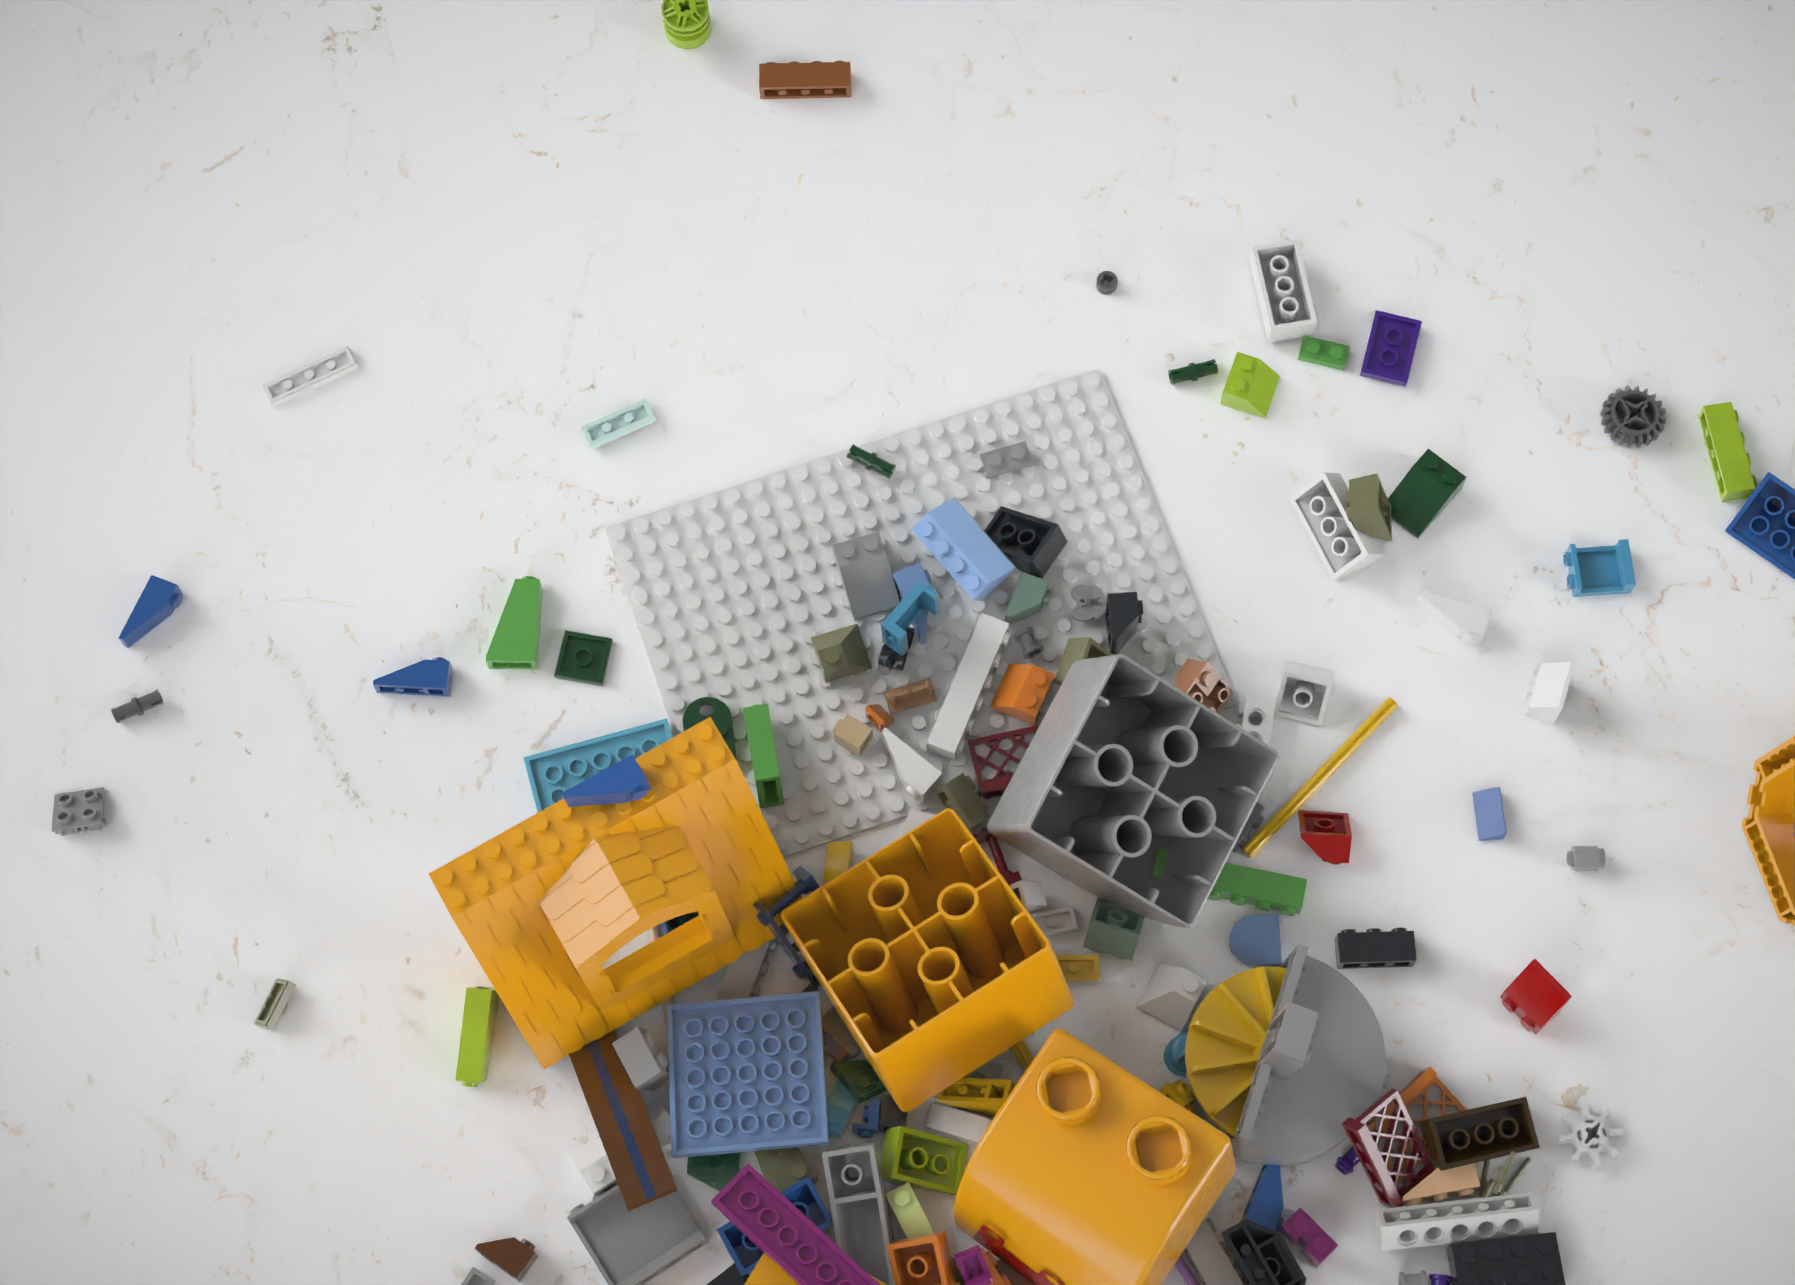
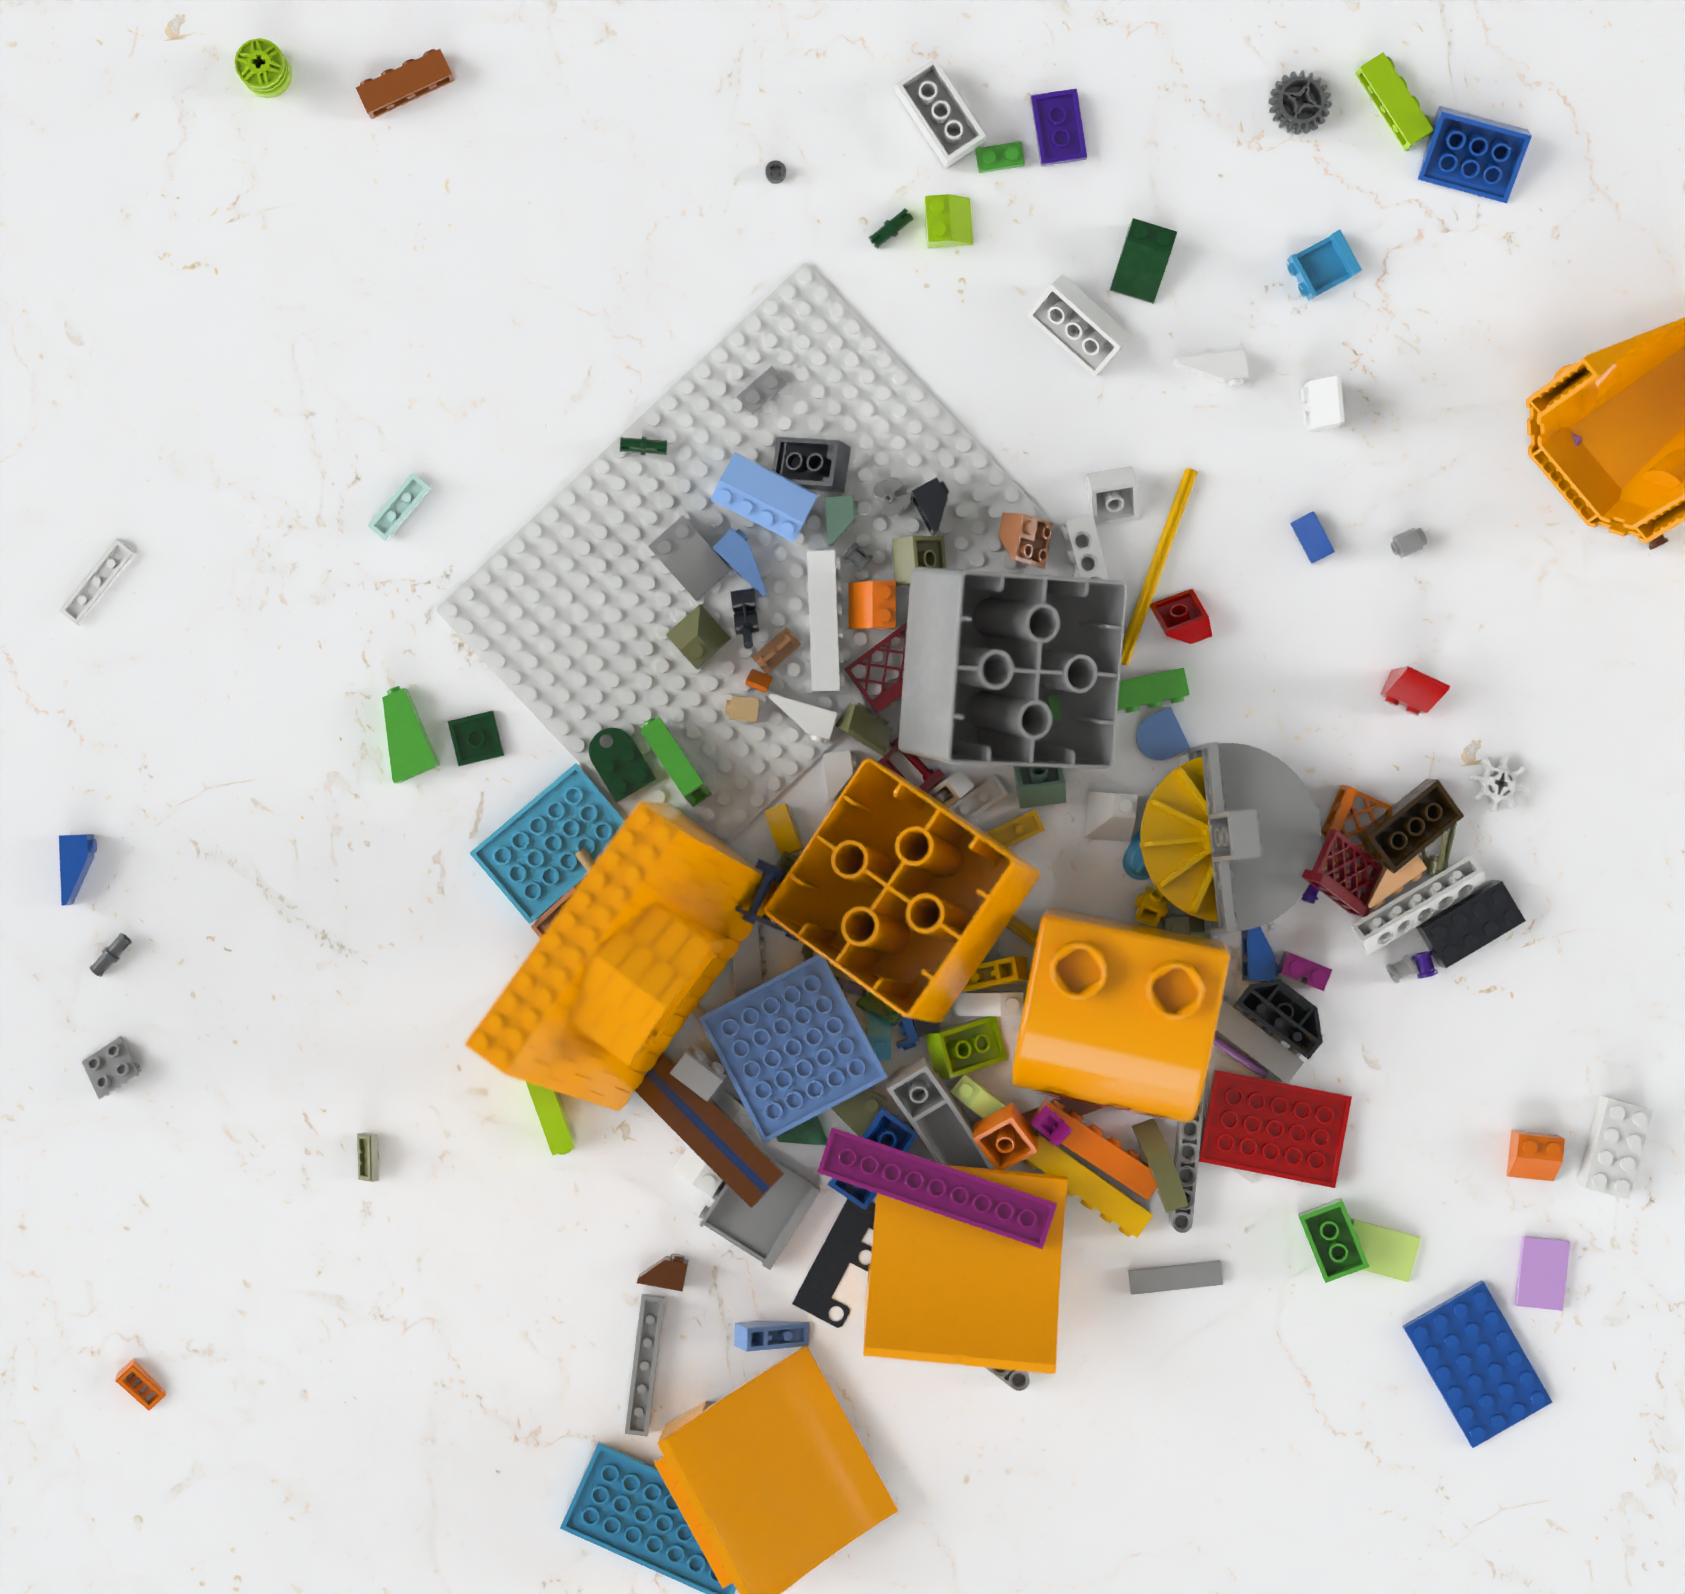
camera: 25 degrees left, 20 degrees up
blue slope [373,657,453,697] -> none
blue slope [561,754,652,807] -> none
dark azure panel [881,581,939,656] -> none
black brick [1334,927,1417,969] -> none
olive slope [1346,473,1392,541] -> none

